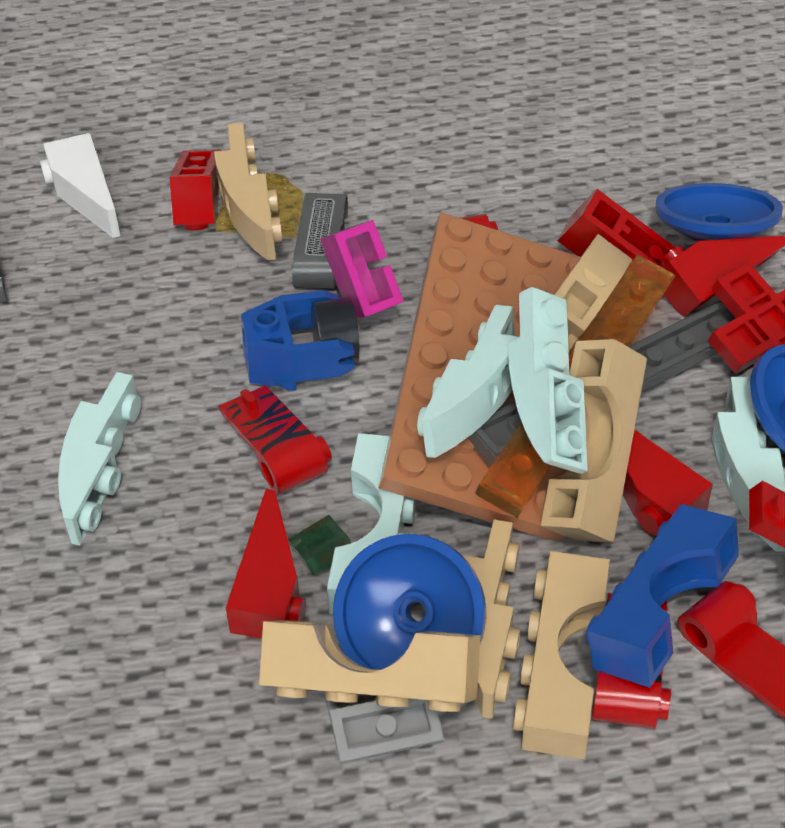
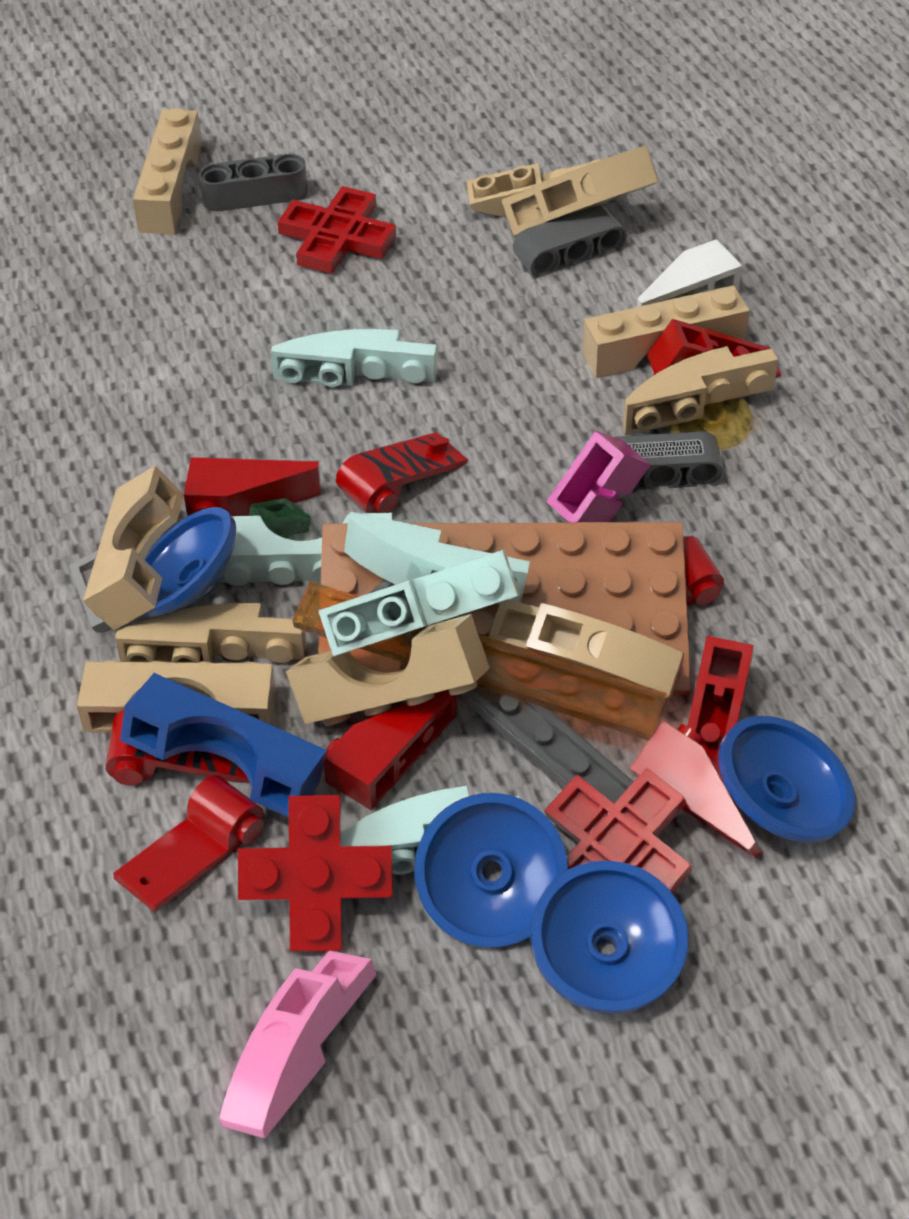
camera: 80 degrees right, 0 degrees up
blue piece [241,290,360,391] -> none
none -> tan arch [582,286,749,378]

